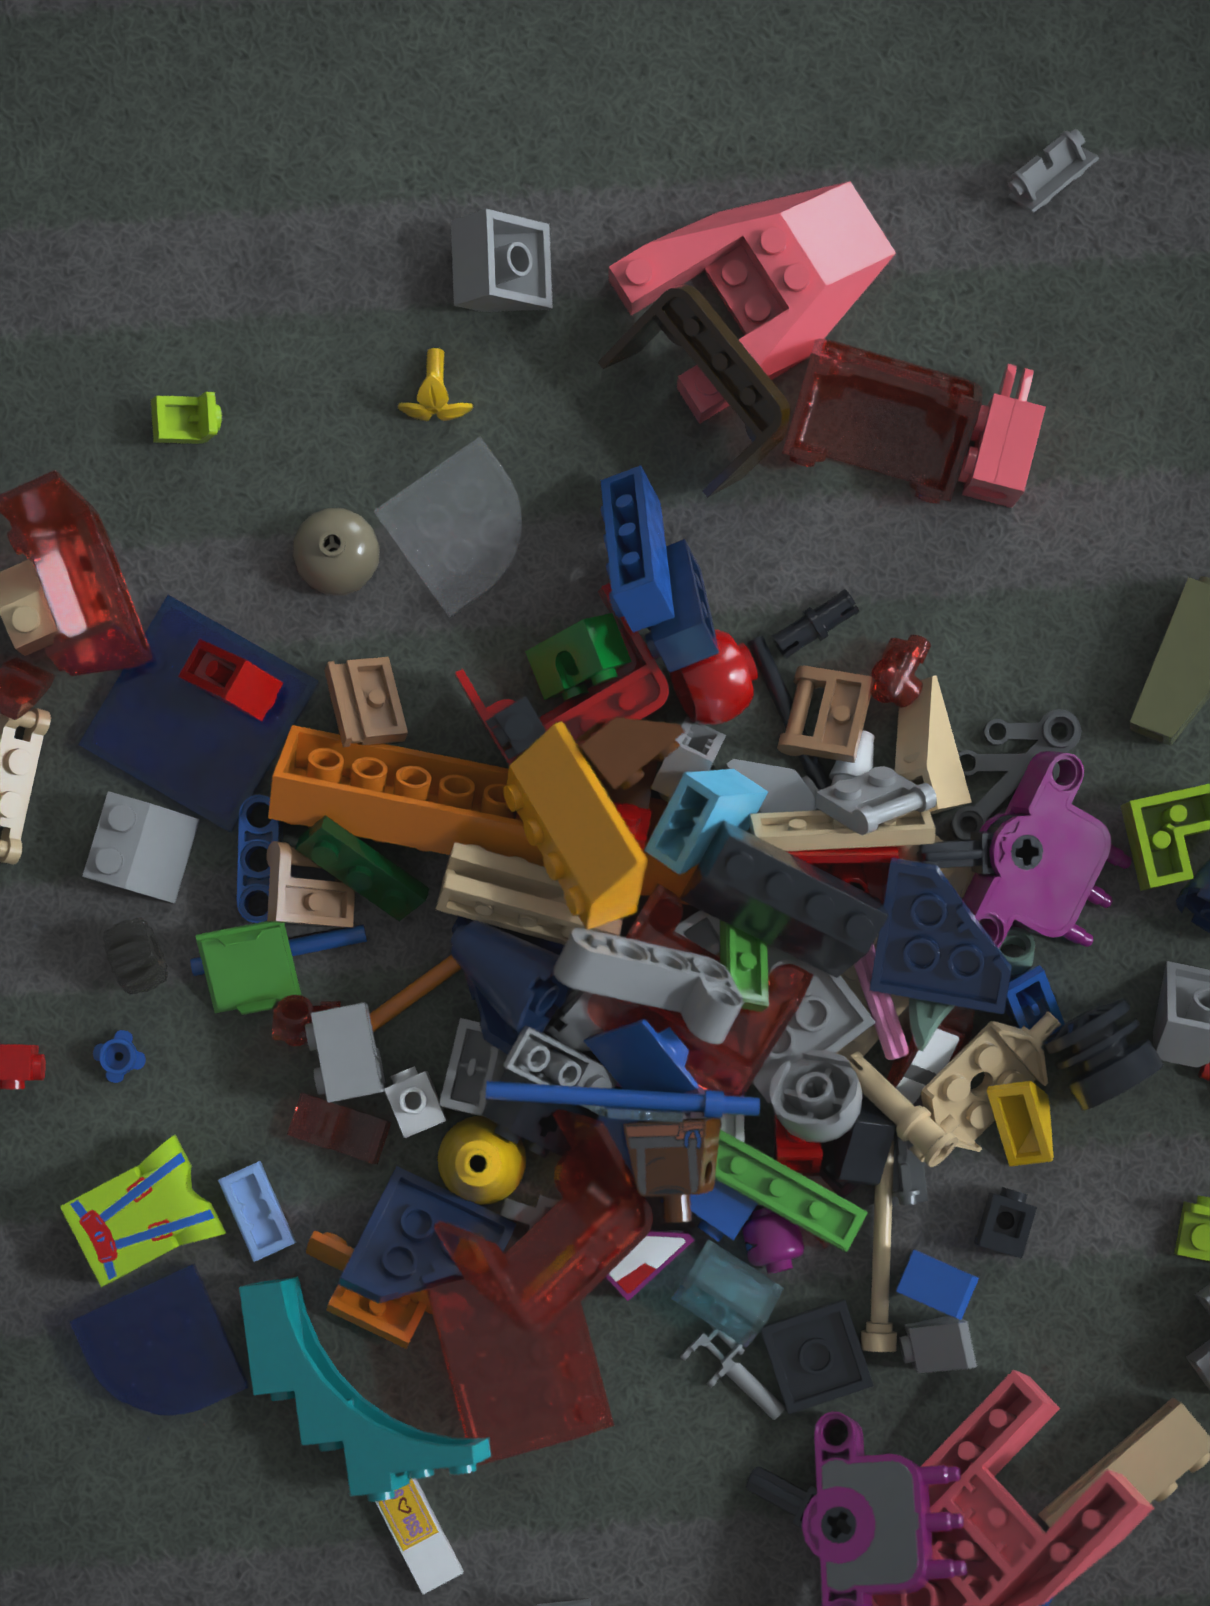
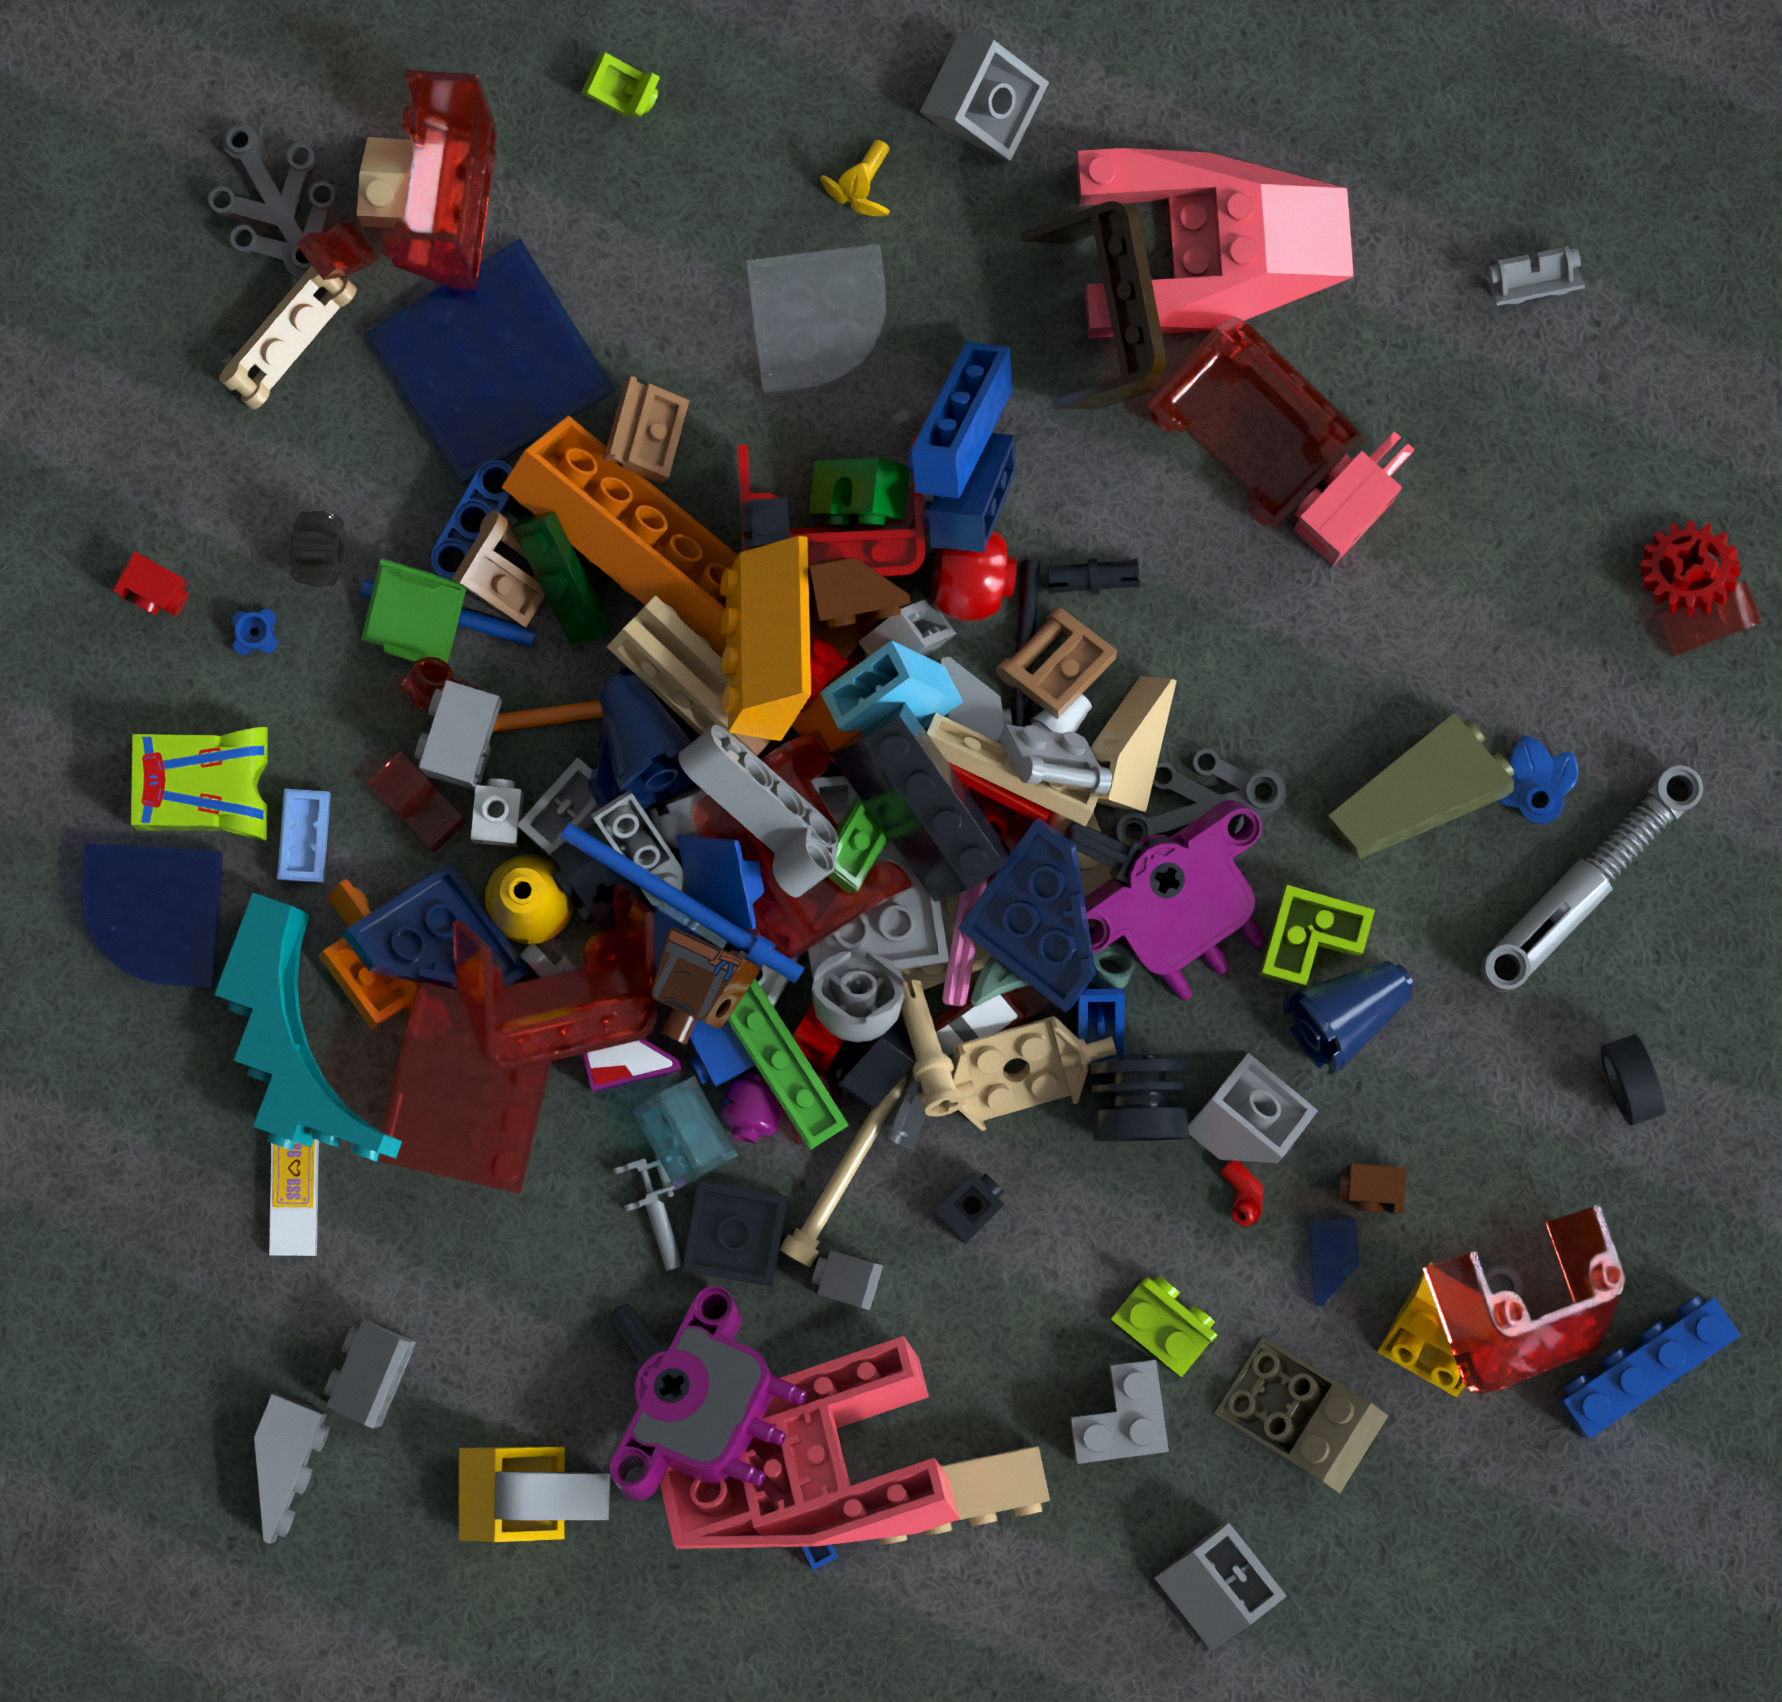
camera: 30 degrees right, 0 degrees up
light grey slope [82,791,200,904] -> none
red slope [178,639,283,721] -> none
dark tan cylinder [293,508,380,596] -> none
clear red plate [870,635,931,708] -> none
blue slope [896,1248,979,1320] -> none
yellow slope [987,1081,1054,1167] -> none

